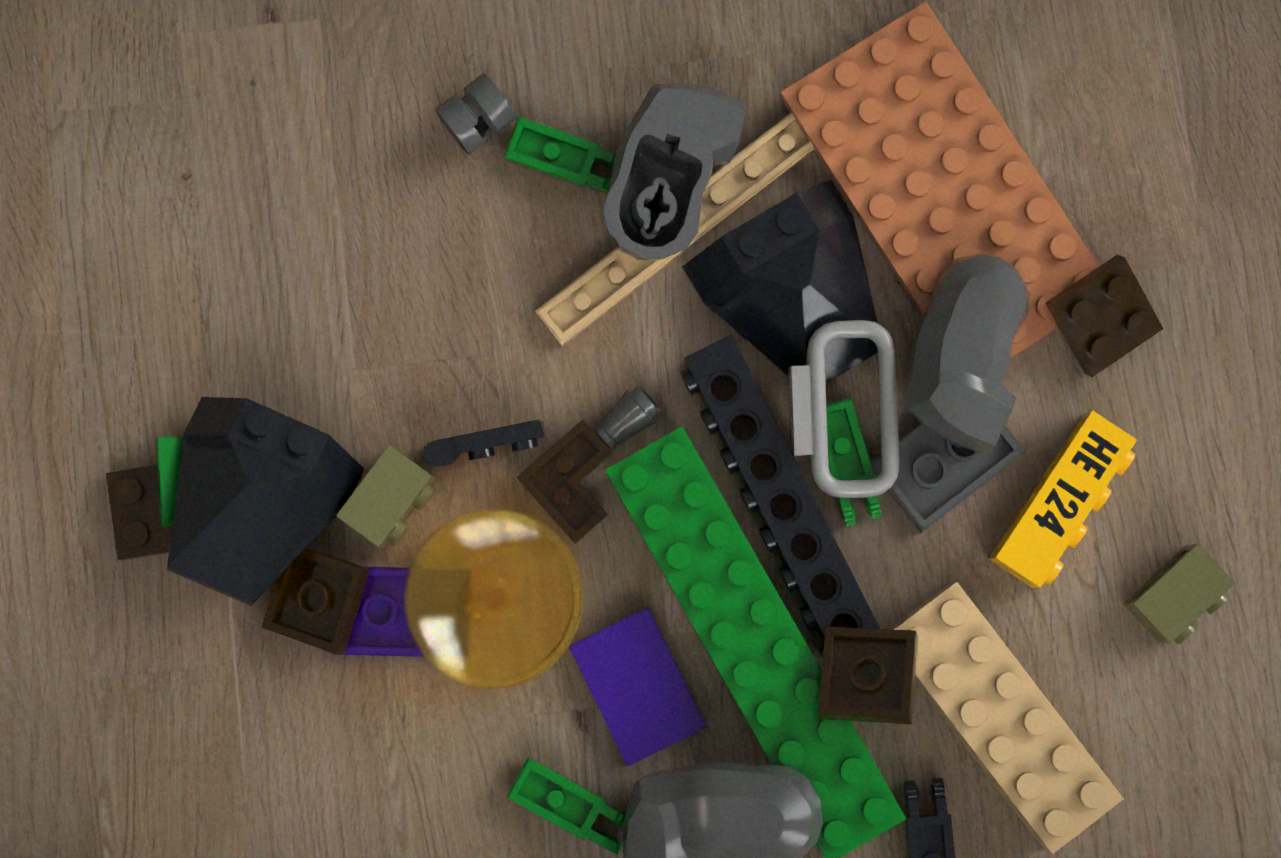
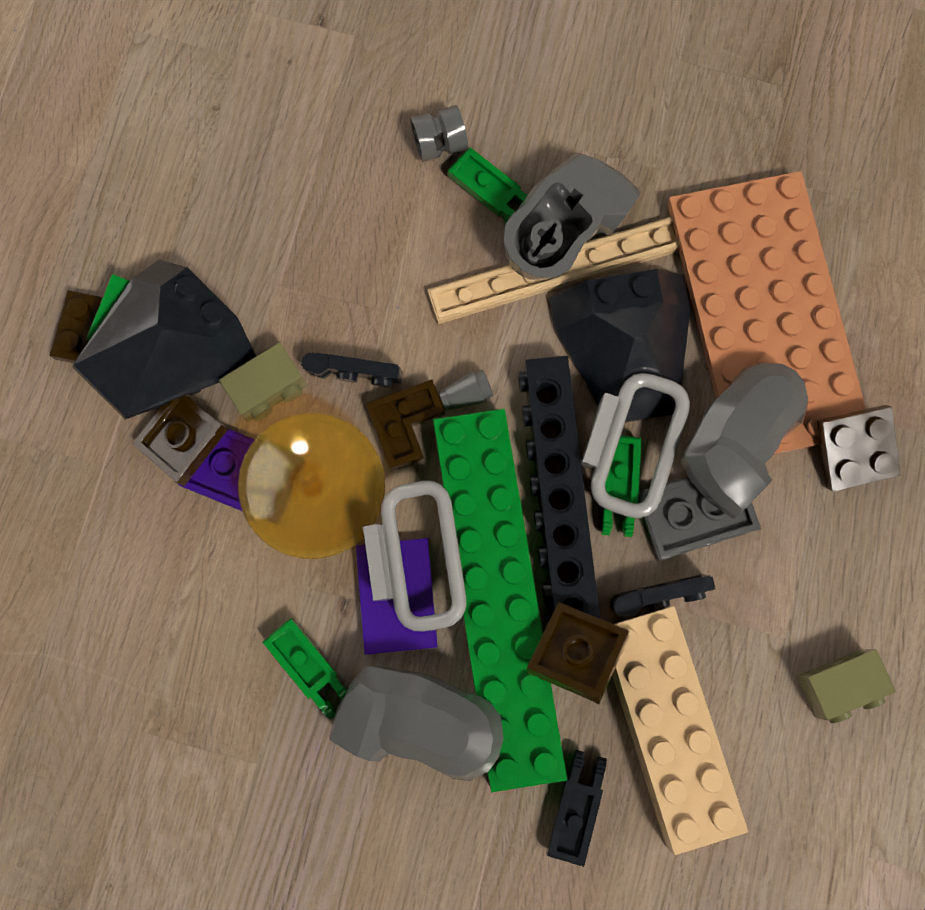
camera: 20 degrees right, 5 degrees down
yellow brick [989,410,1137,588] -> none
none -> light grey bar [363,481,466,632]
none -> black hinge [609,574,716,617]

